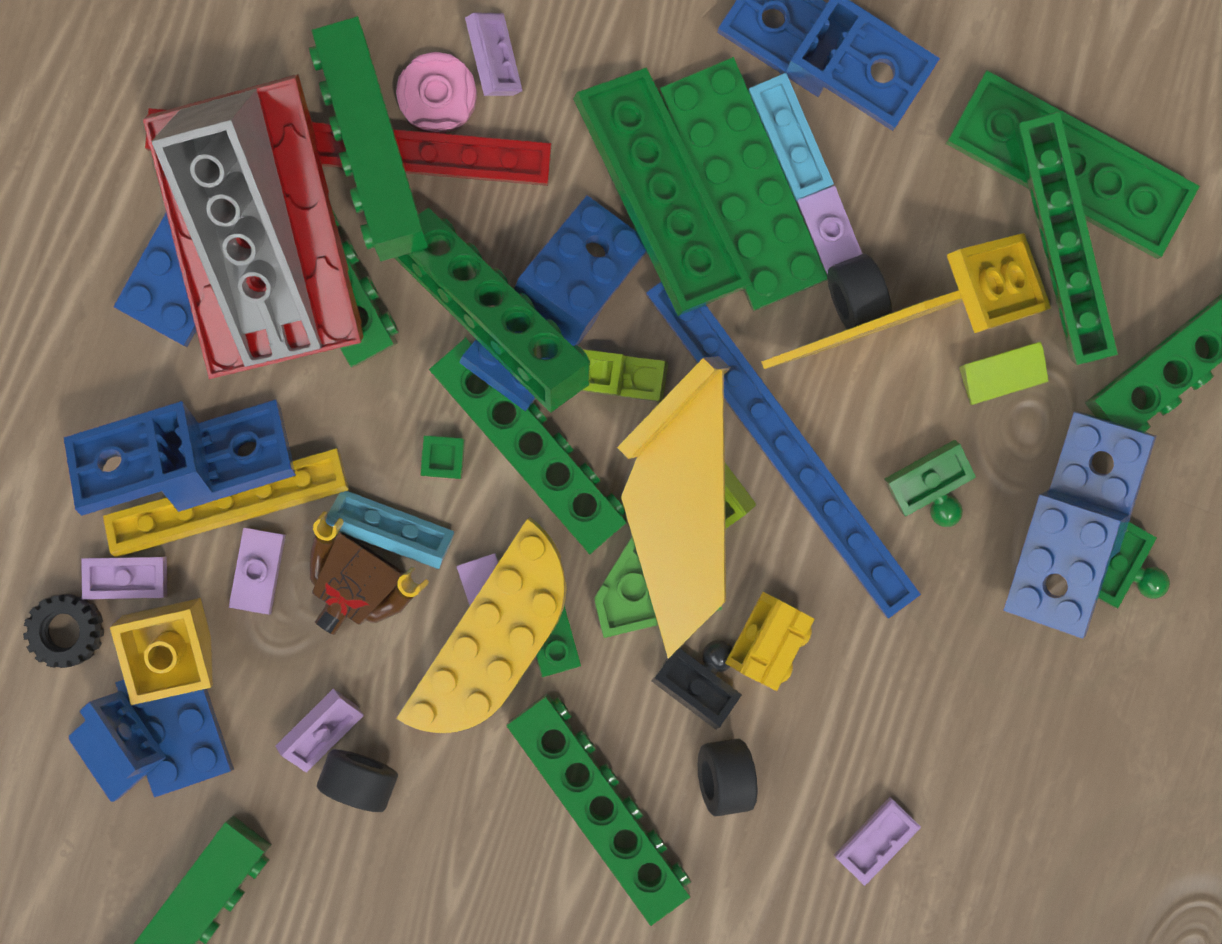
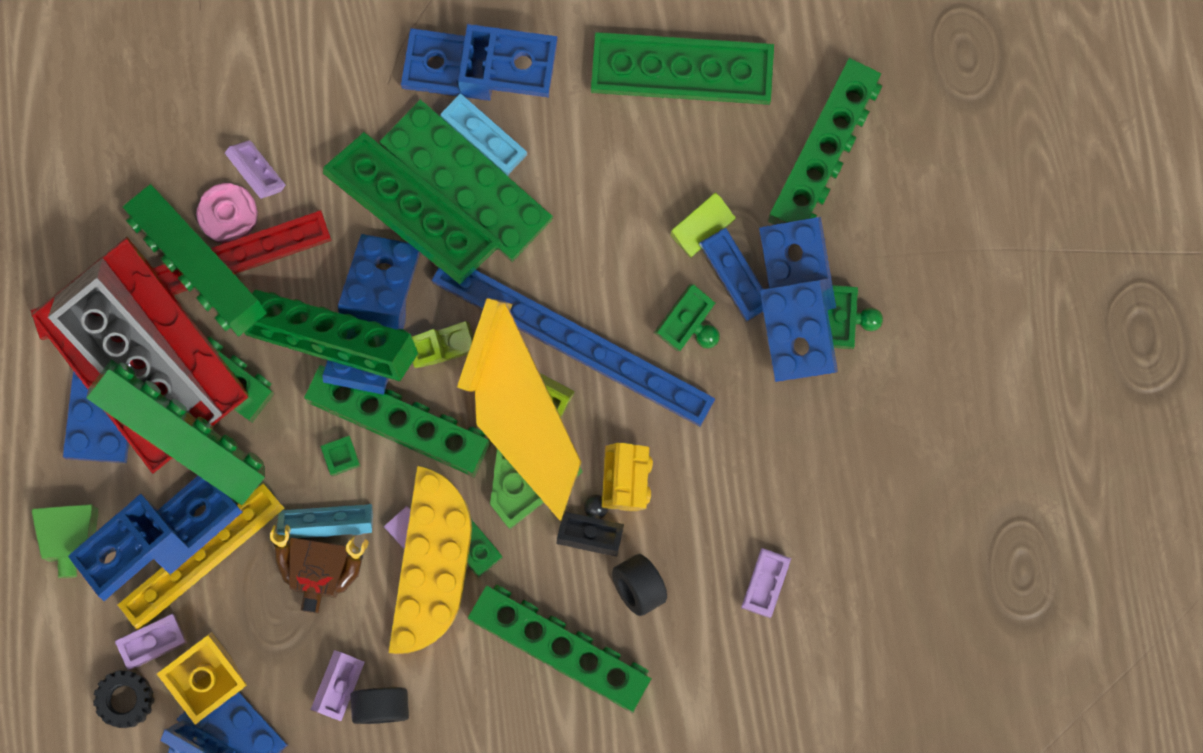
camera: 25 degrees left, 10 degrees down
lavender plate [229,528,286,615] -> none
yellow piece [761,233,1051,369] -> none
lavender plate [796,186,862,274] -> none
black tyre [827,254,892,330] -> none
green brick [1013,112,1118,365] -> none
none -> bright green torso [32,504,98,578]
none -> green brick [86,359,265,505]
none -> blue tile [699,228,763,322]

